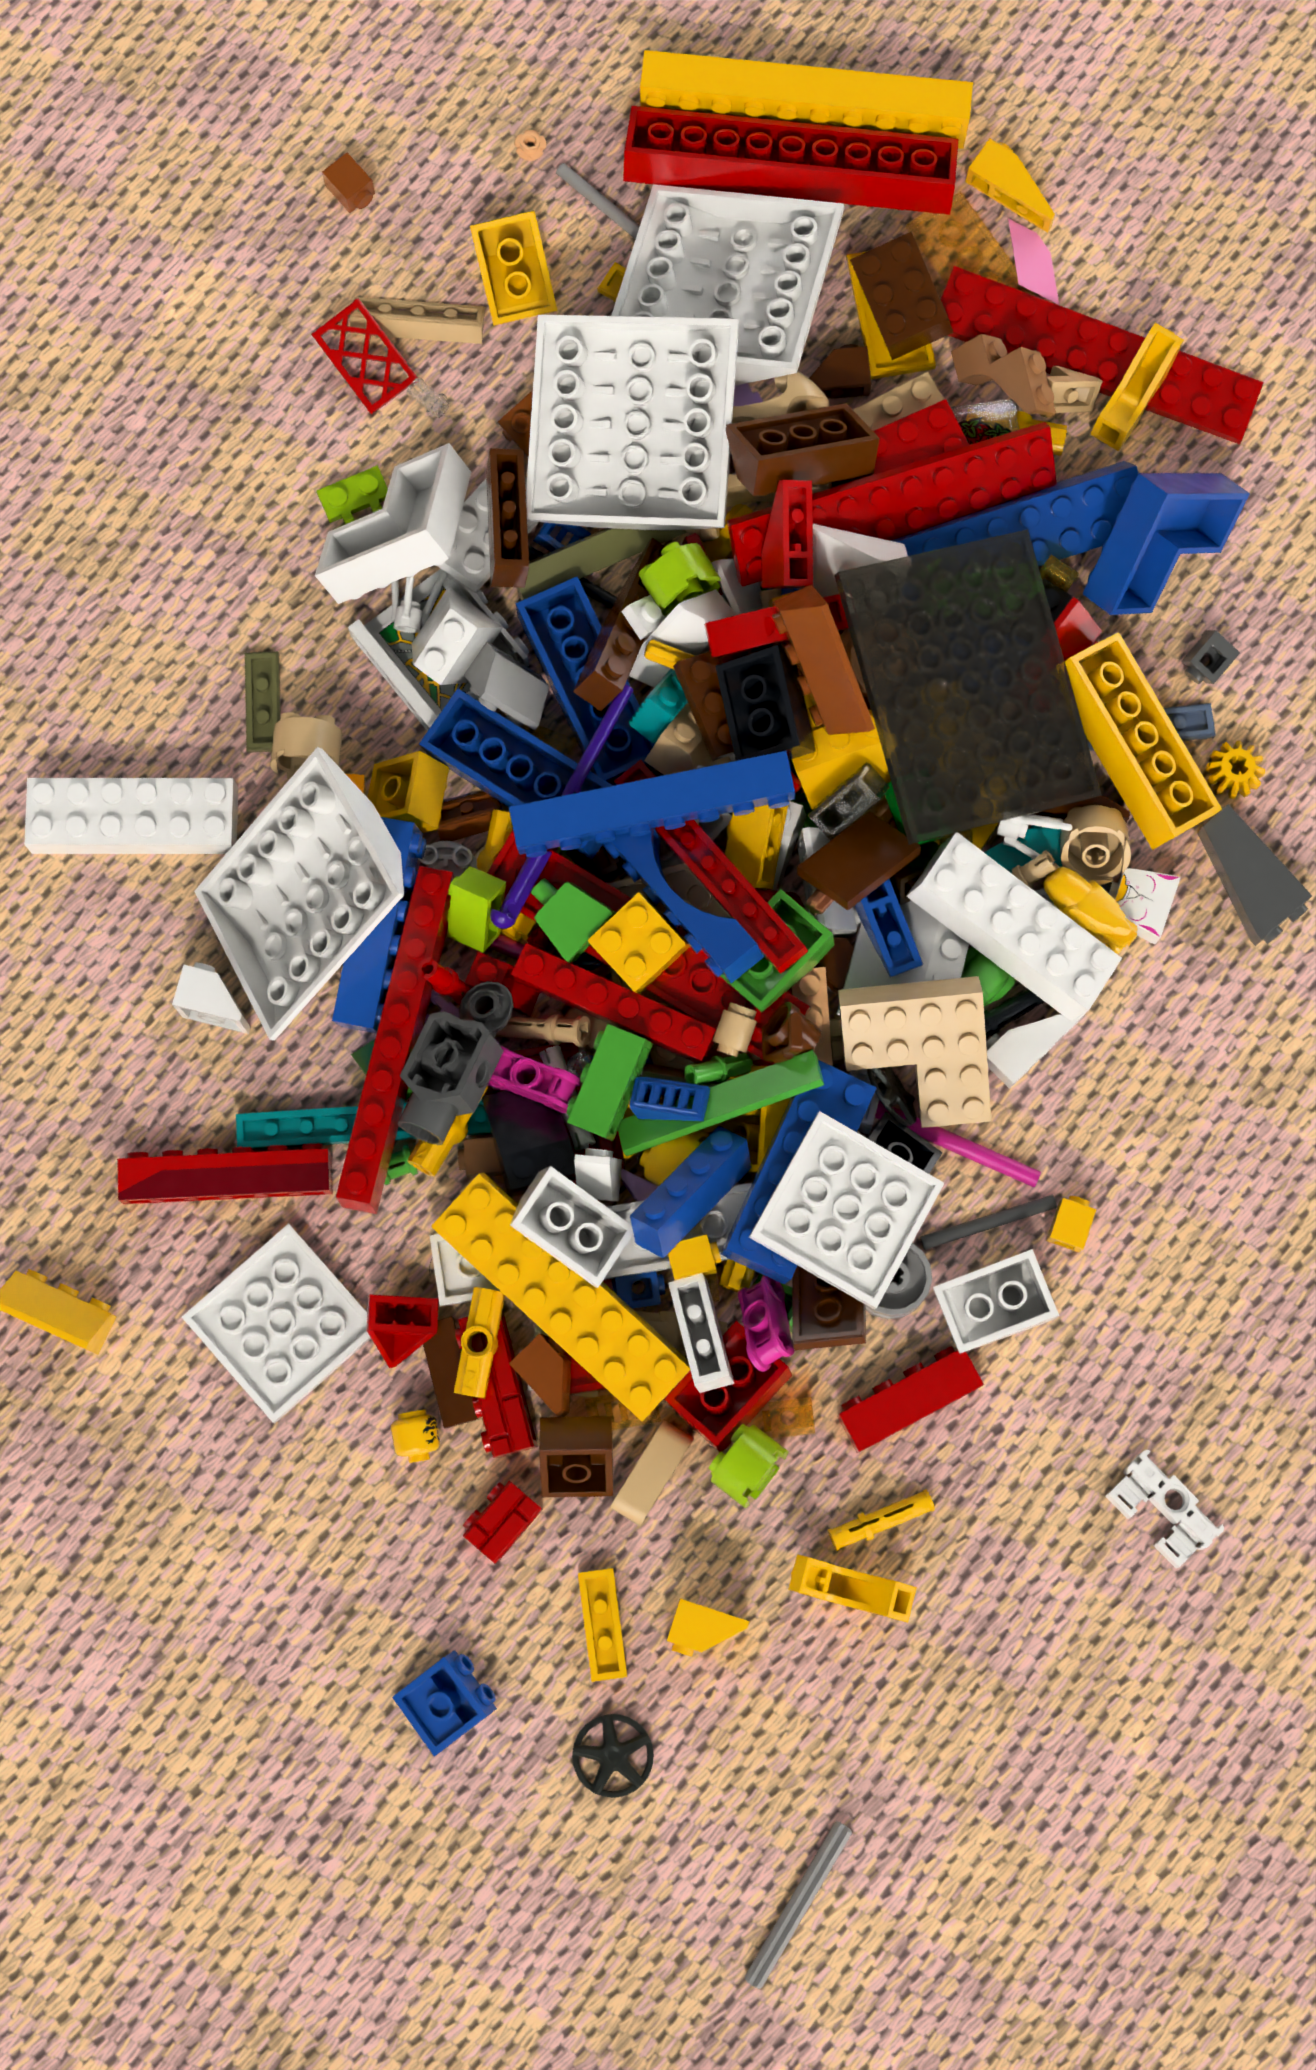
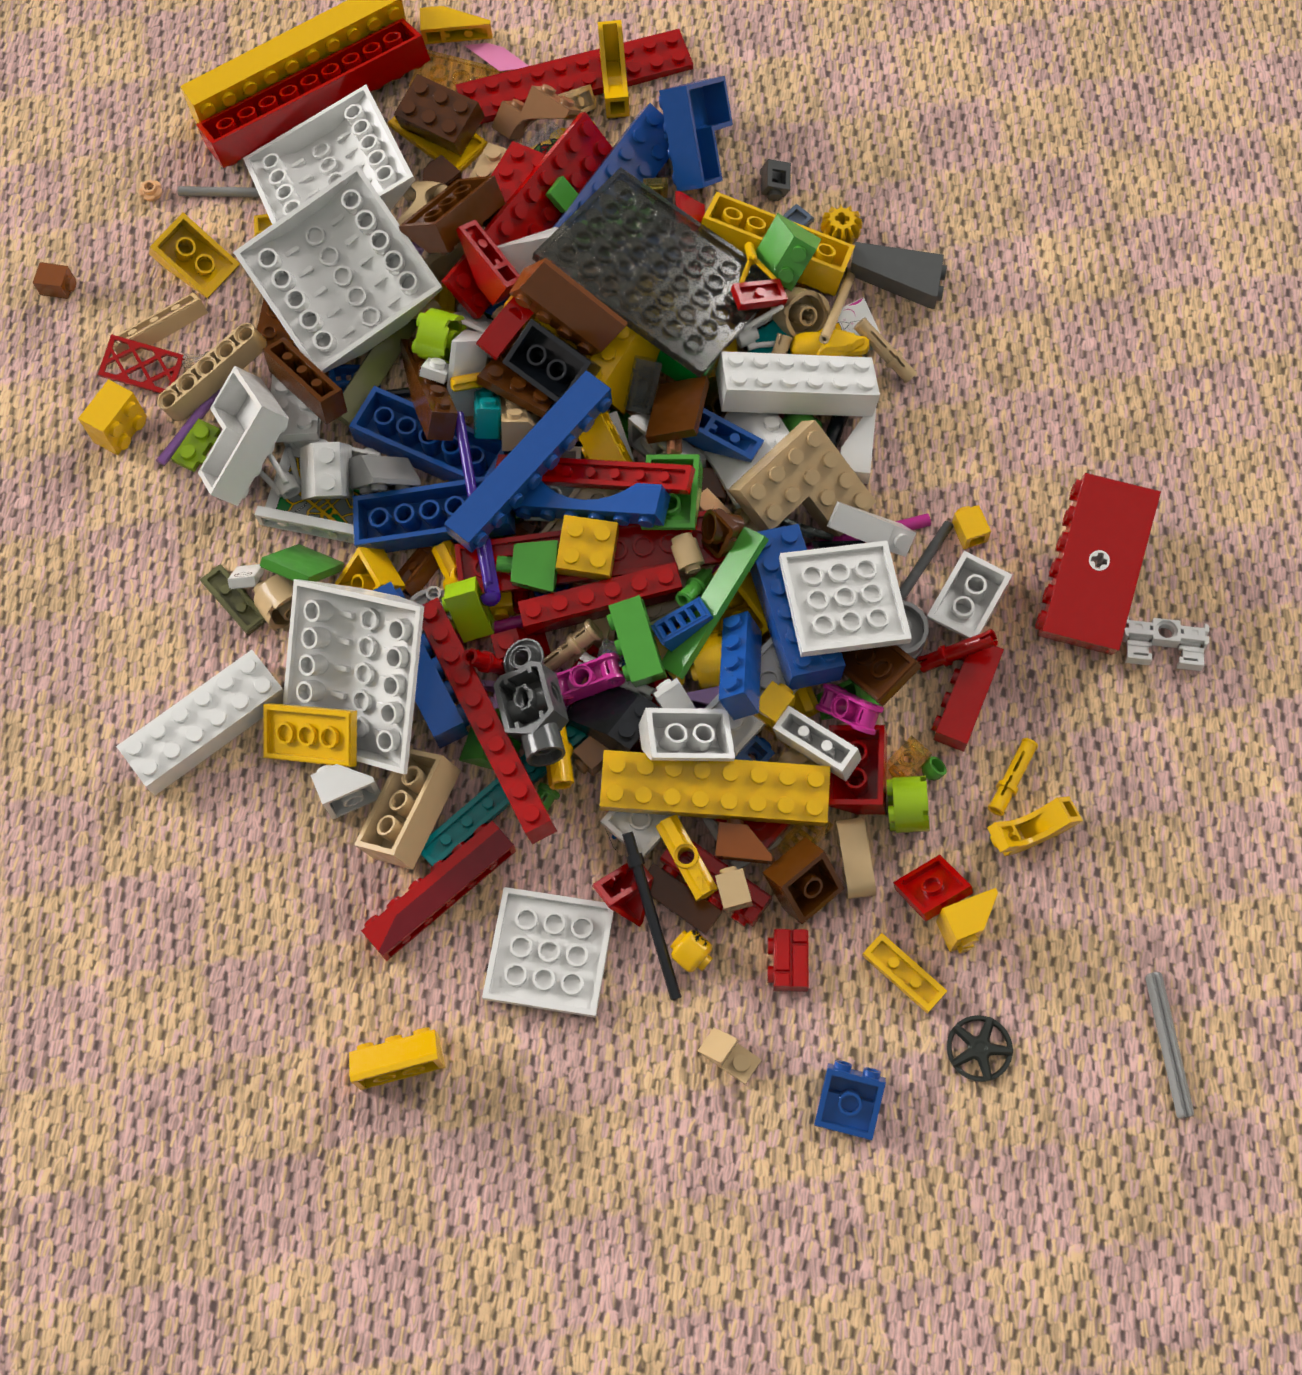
camera: 35 degrees left, 10 degrees down
none -> yellow brick [78,379,147,455]
none -> medium lavender bar [156,387,222,466]
none -> tan beam [157,323,267,421]
none -> white tile [228,564,264,589]
none -> bright green tile [260,544,344,582]
none -> yellow tile [263,703,357,767]
none -> tan brick [354,748,461,870]
none -> bright green tile [545,176,579,213]
none -> black bar [622,831,682,1000]
none -> tan slope [697,1028,762,1085]
none -> tan brick [715,866,753,913]
none -> red plate [731,278,788,311]
none -> yellow plant [739,242,777,283]
none -> bright green slope [756,213,821,291]
none -> tan piece [819,272,855,344]
none -> white slope [827,501,916,557]
none -> tan pin [853,317,917,383]
none -> red plate [893,855,973,922]
none -> red pin [917,629,998,673]
none -> bright green hinge [922,756,947,781]
none -> red piece [1035,473,1161,655]

